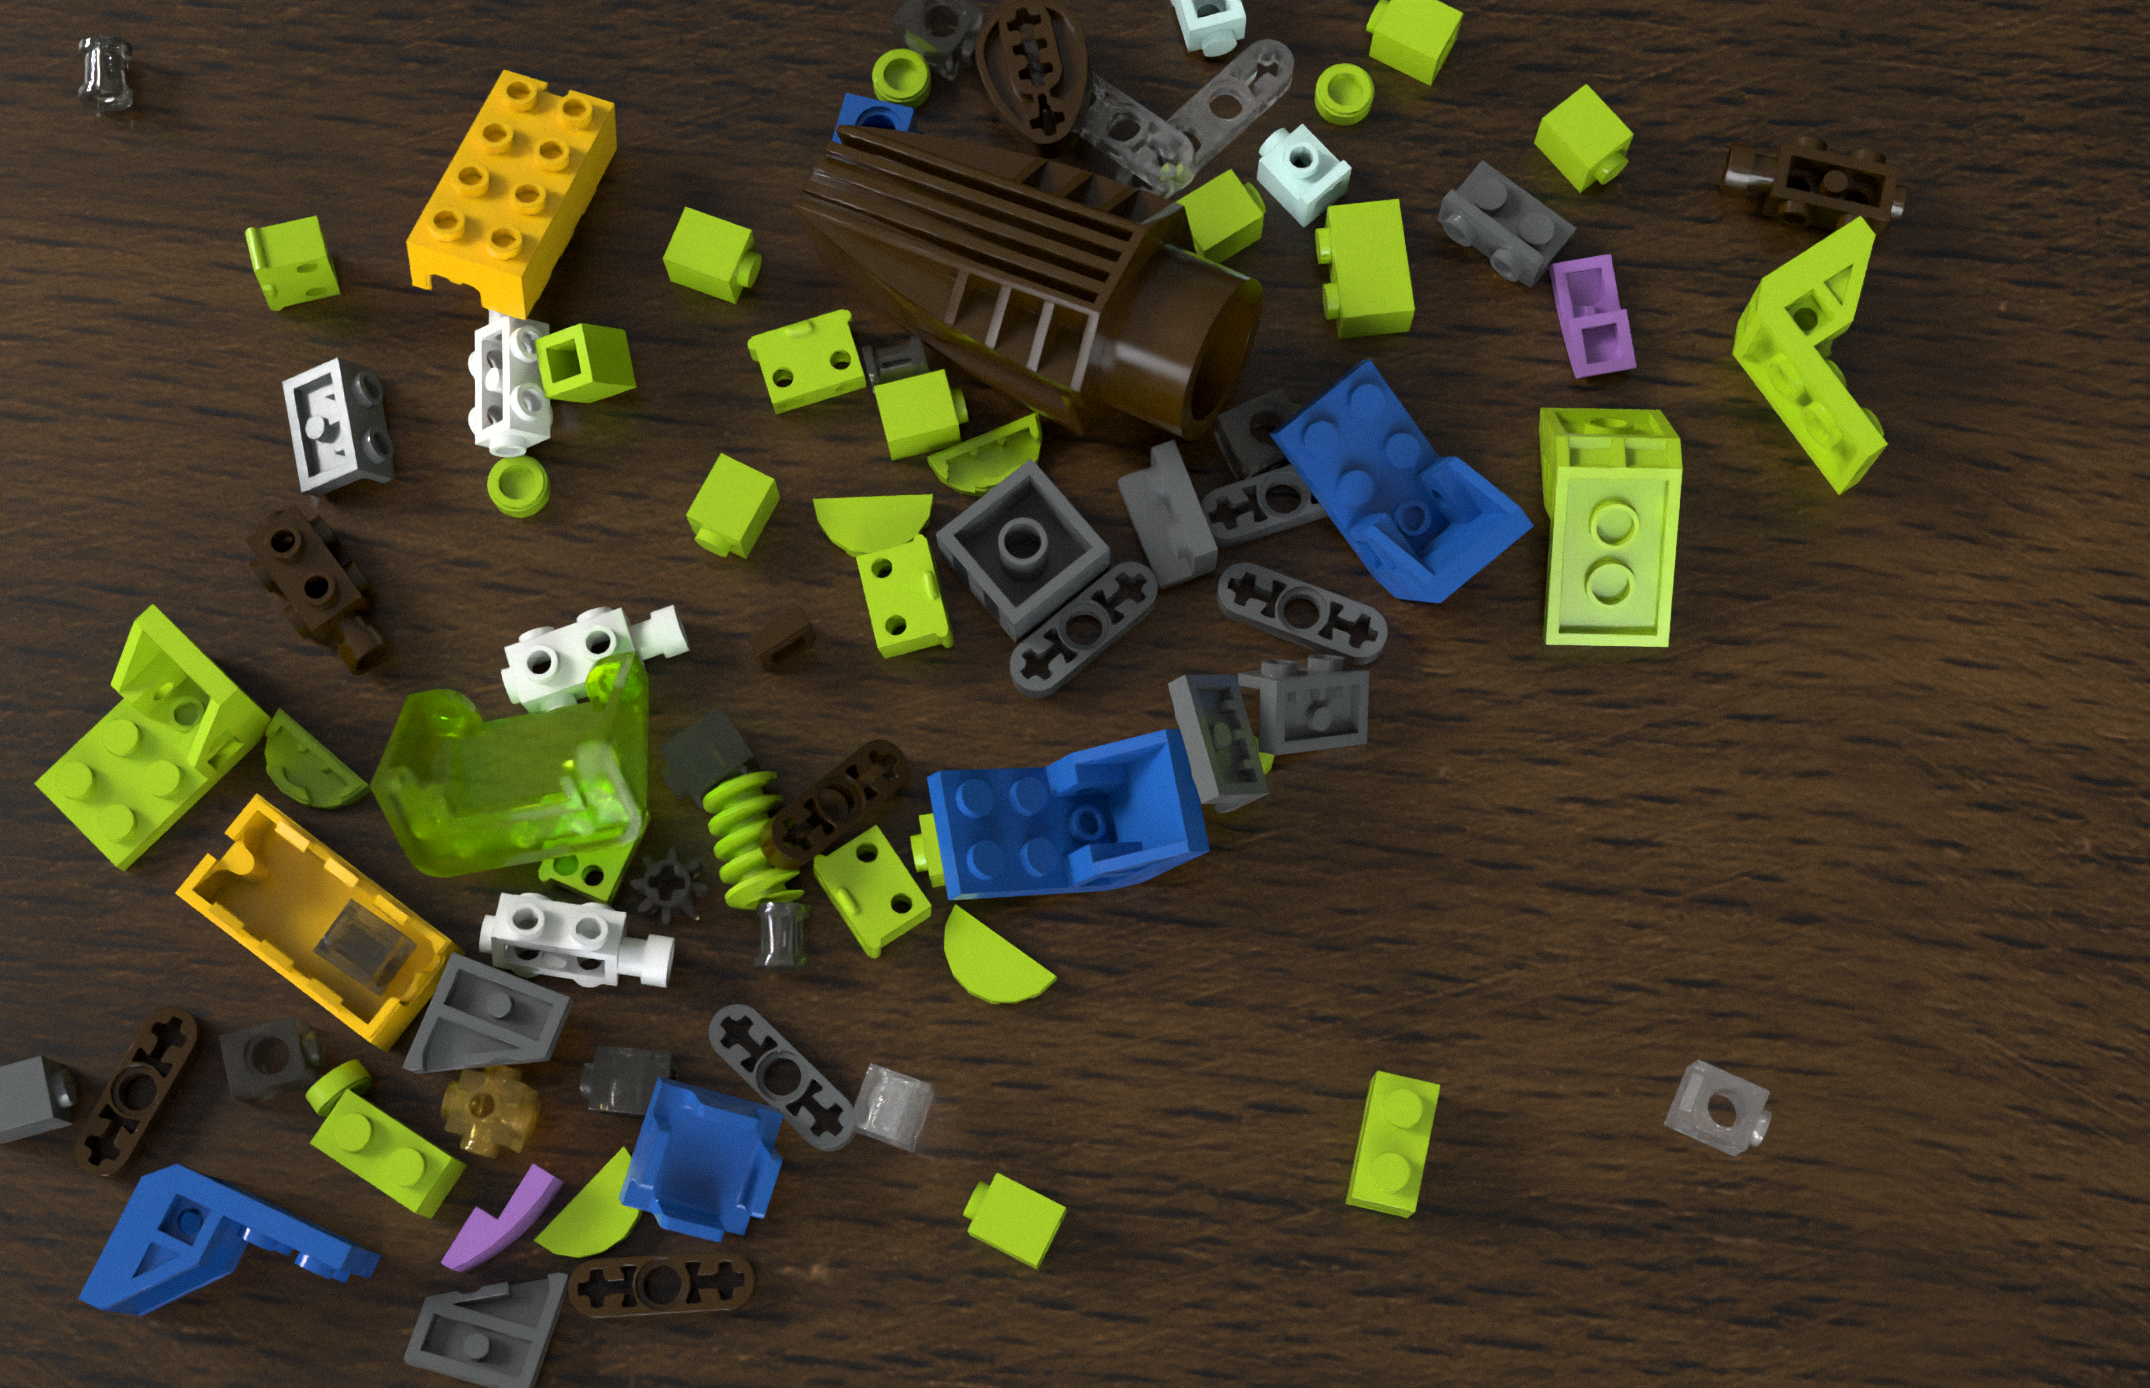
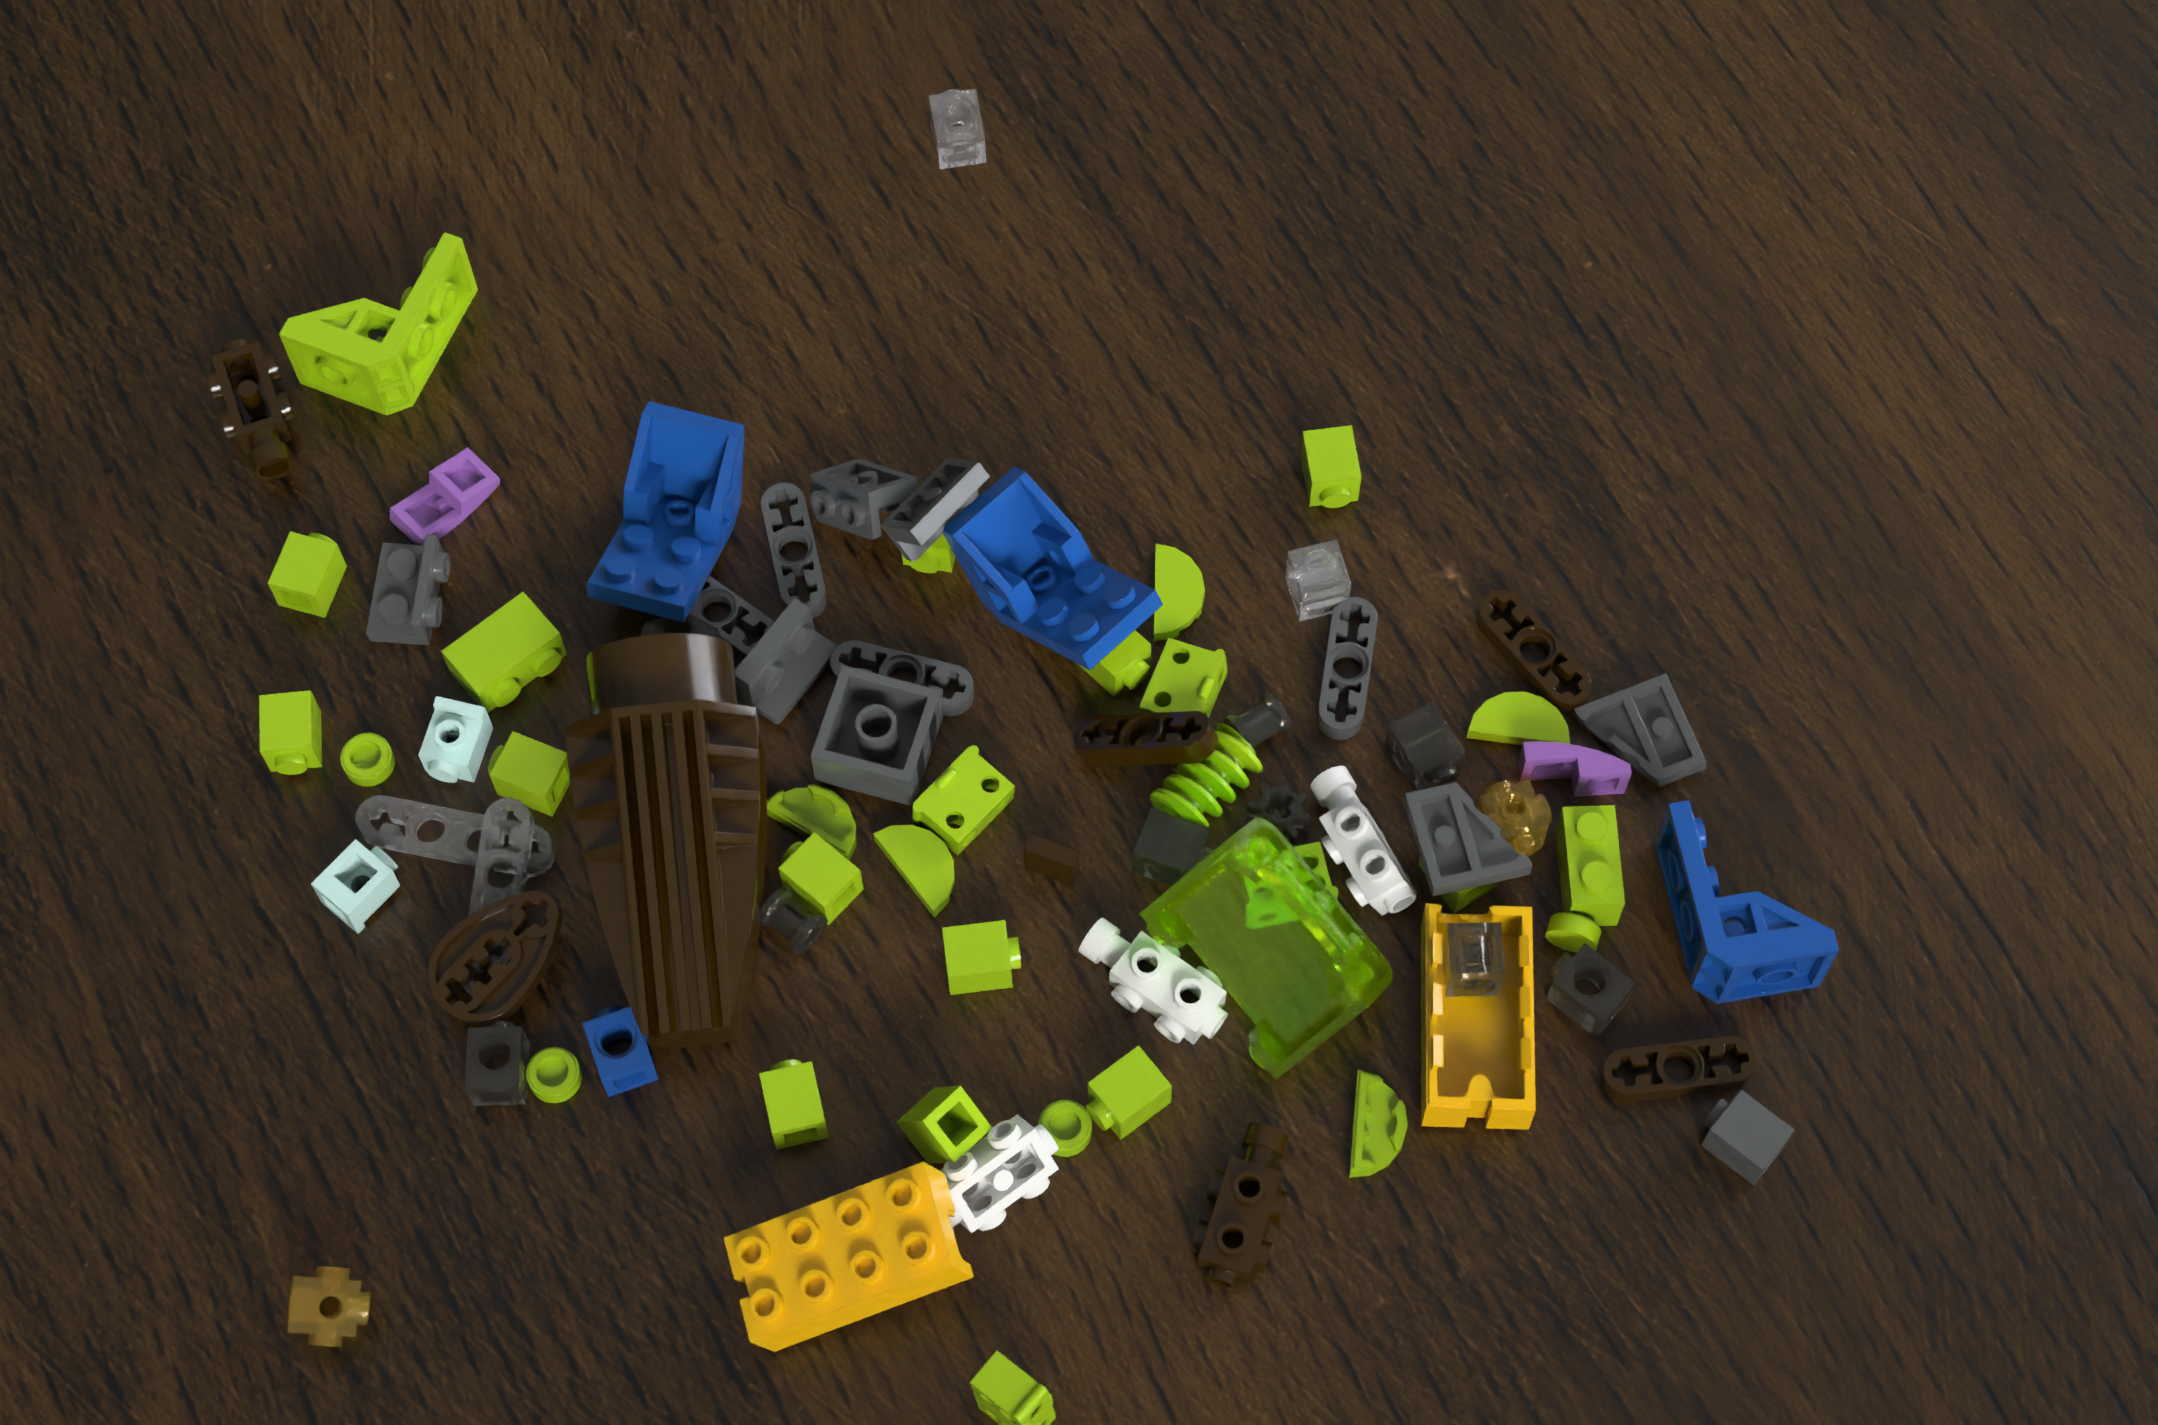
camera: 125 degrees left, 10 degrees down
lime bracket [34,604,272,871] -> none
dark grey bracket [282,357,396,497] -> none
blue panel [619,1076,784,1242] -> none
lime piece [747,309,867,415] -> none
lime brick [1345,1071,1440,1218] -> none
lime bracket [1539,408,1683,647] -> none
none -> lime brick [1086,1045,1172,1140]

